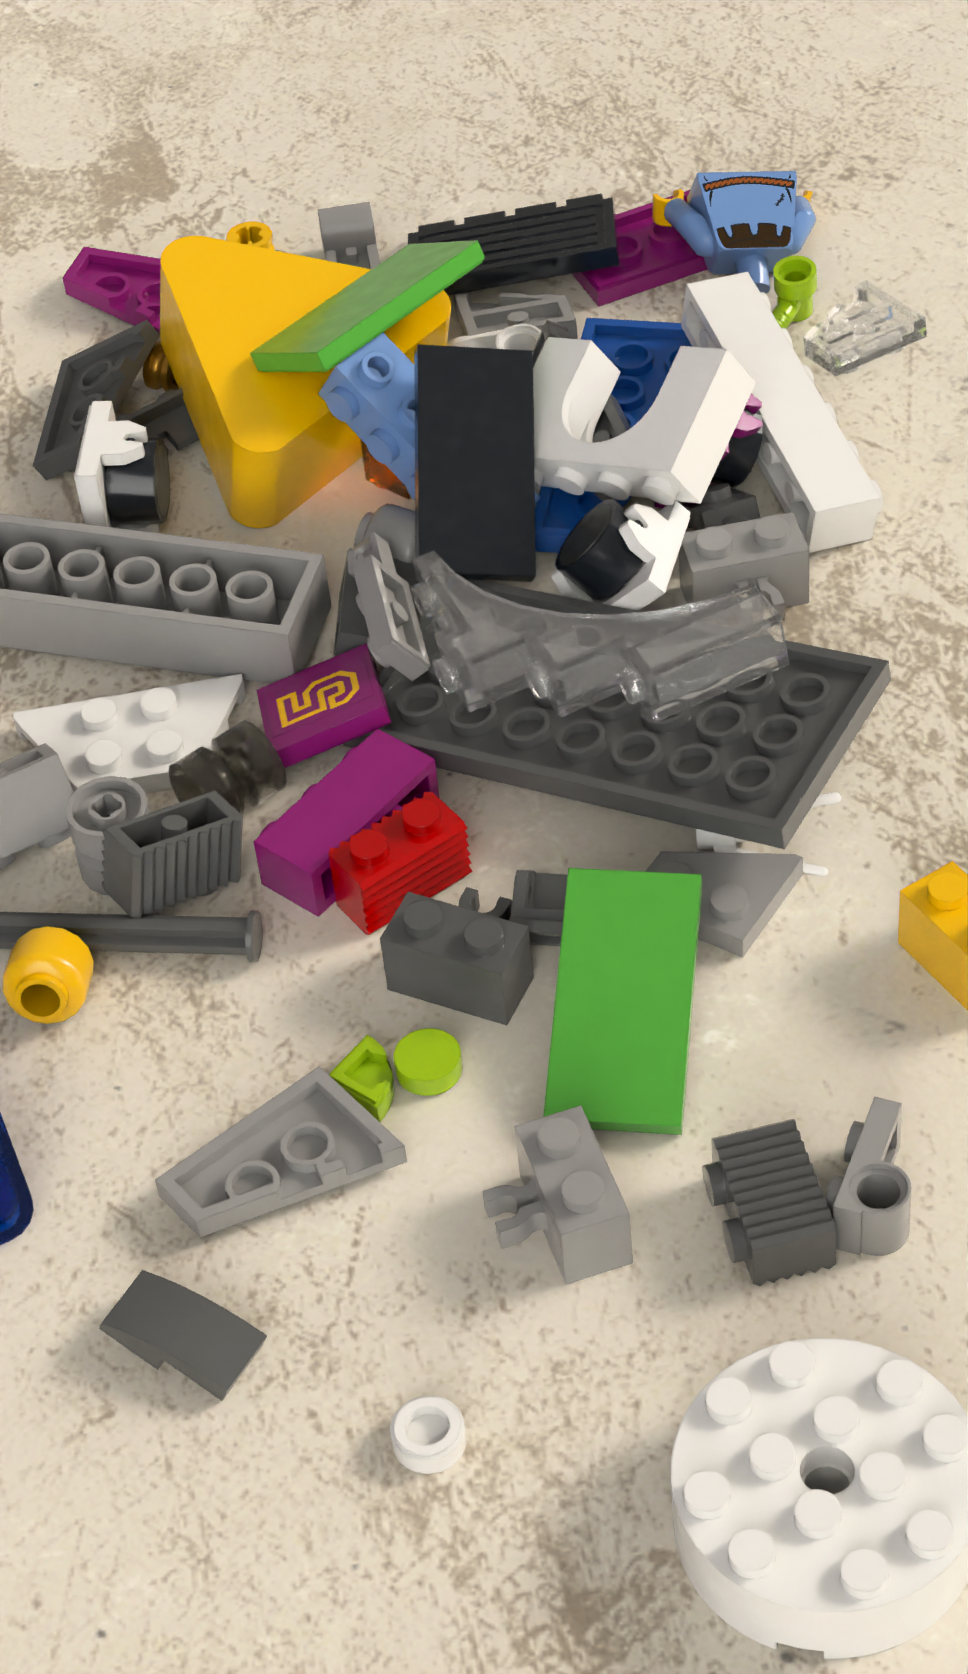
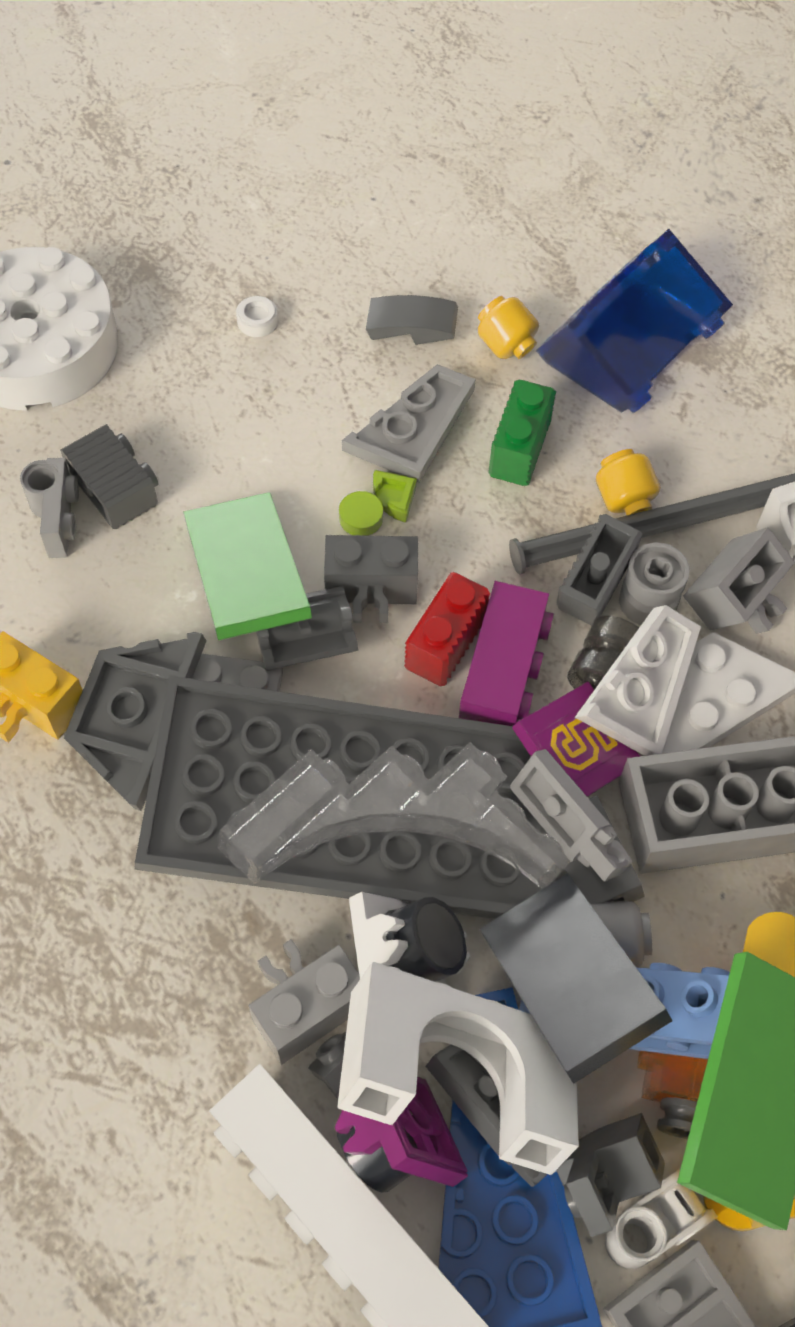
camera: 150 degrees right, 15 degrees up
light grey brick [482,1105,633,1284] -> none
none -> dark grey wing [64,632,207,811]
none -> yellow head [478,296,539,359]
none -> green brick [488,379,556,486]
none -> white wing [575,605,701,756]

